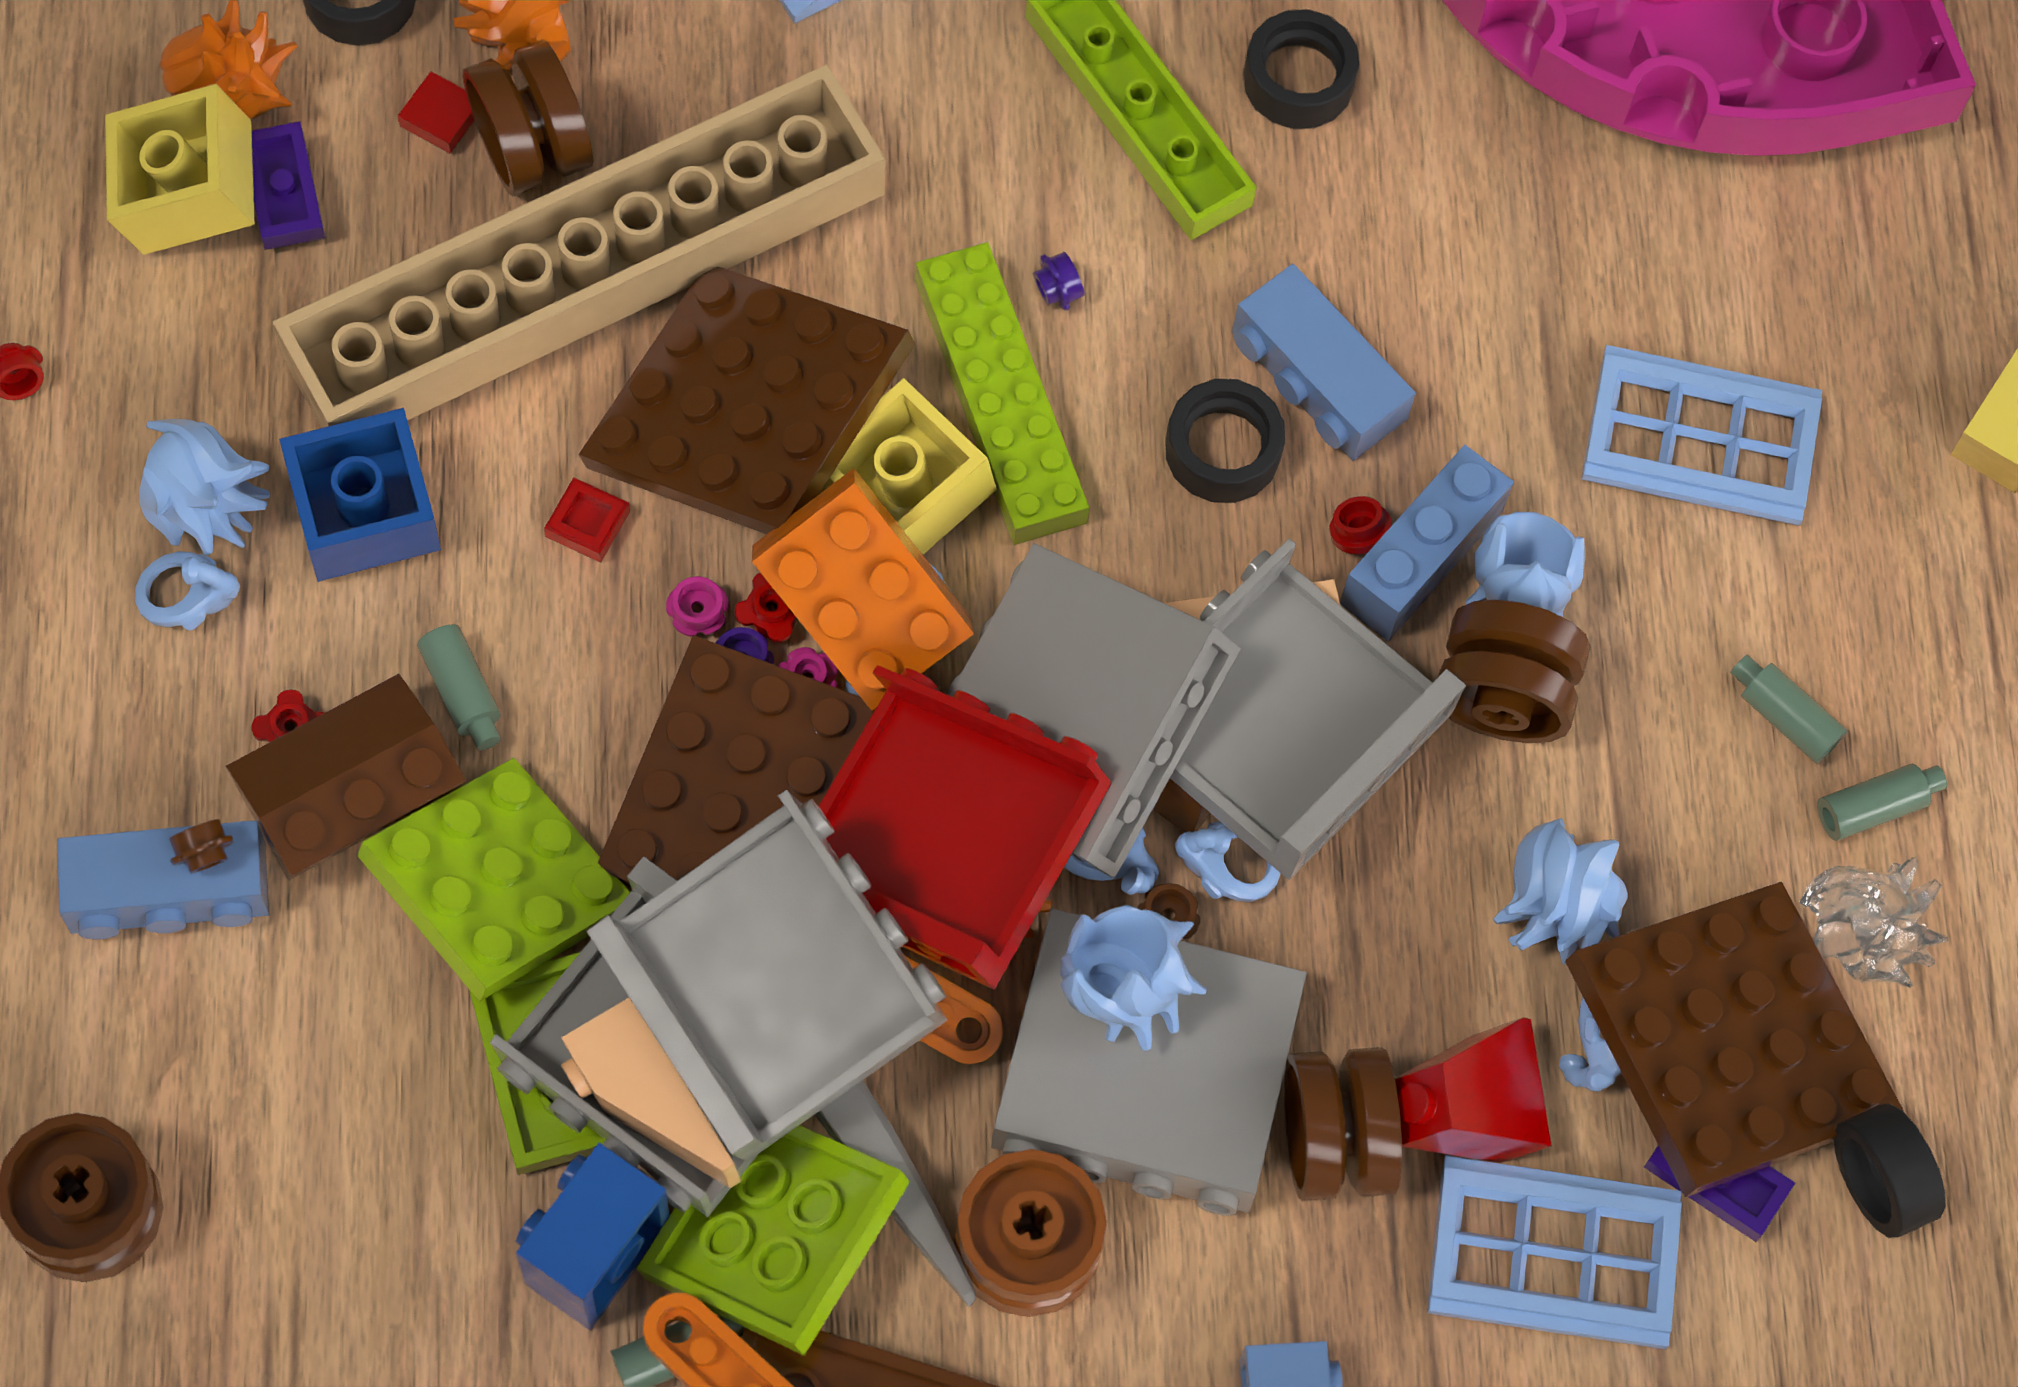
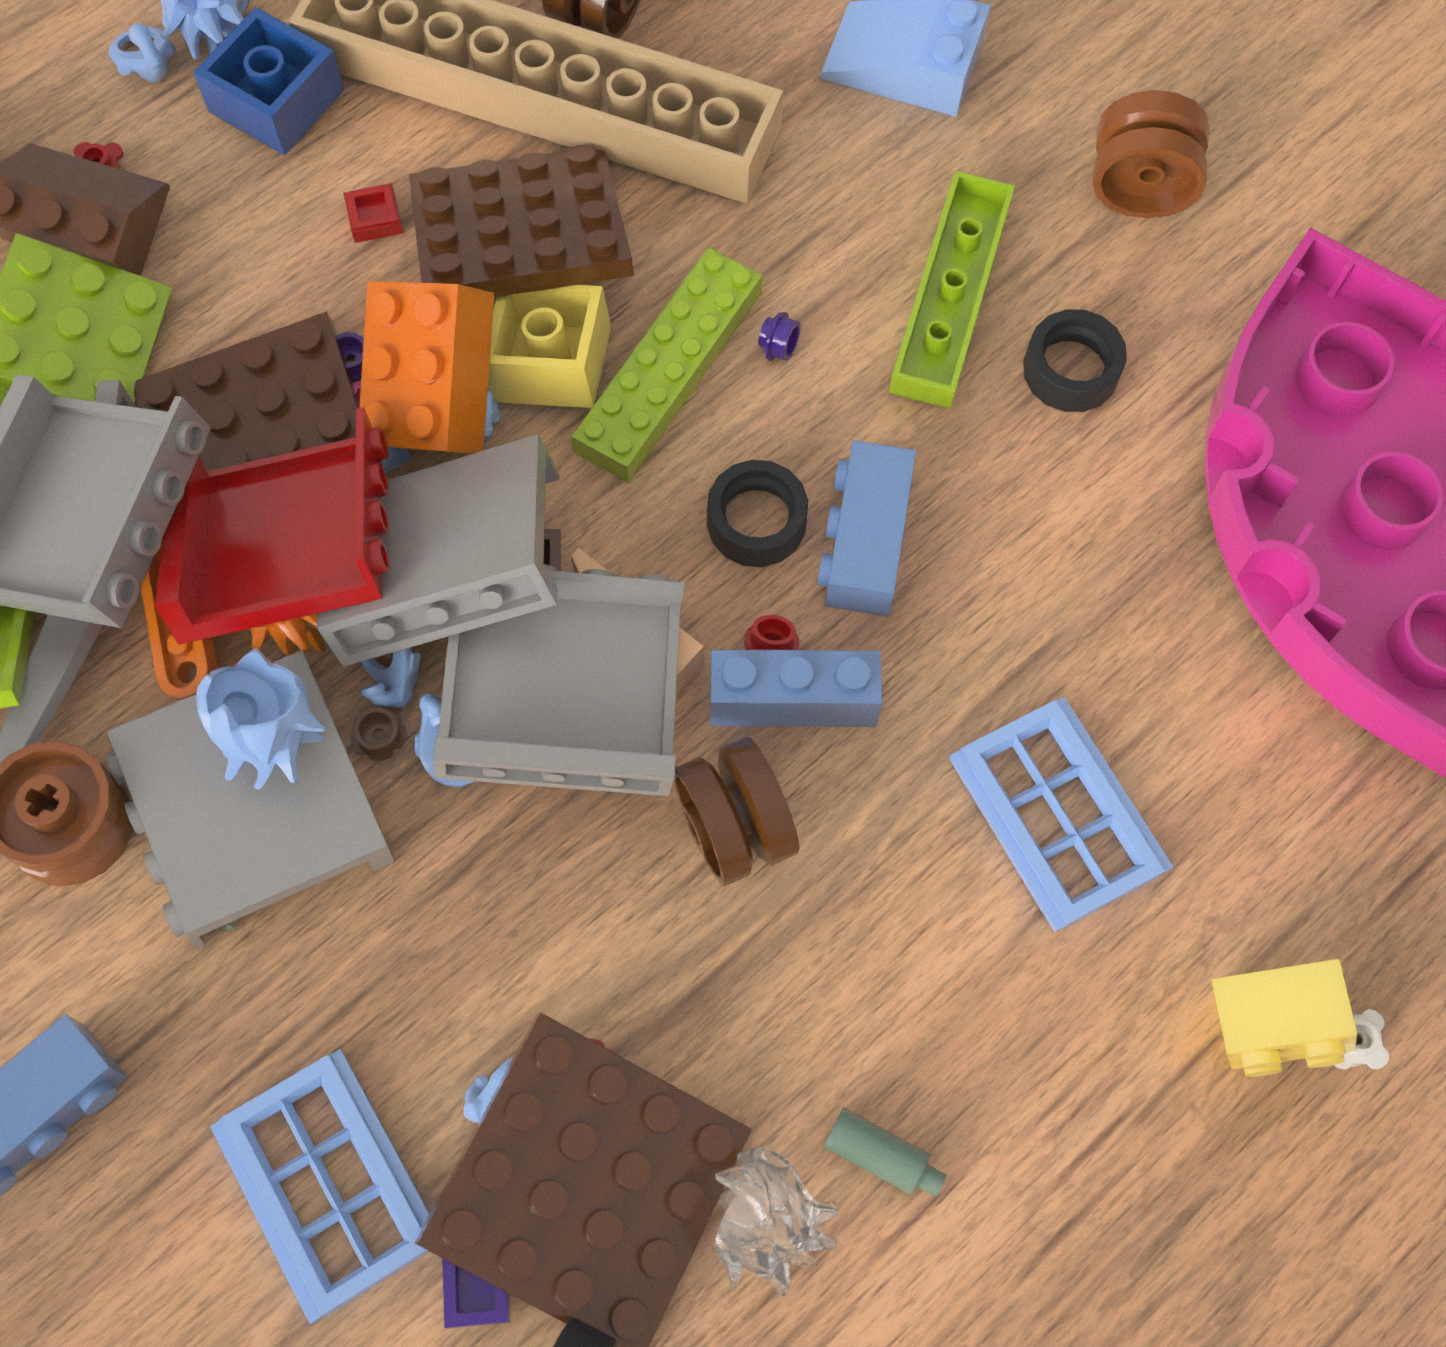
camera: 55 degrees right, 0 degrees up
sand green cylinder [417,624,501,750] -> none
dark pink plate [666,576,729,637] -> none
reddish brown wheel [1284,1047,1402,1201] -> none
red slope [1395,1017,1552,1163] -> none
light blue hair [1466,512,1586,617] -> none
light blue hair [1493,818,1628,965] -> none
sand green cylinder [1730,654,1848,764] -> none

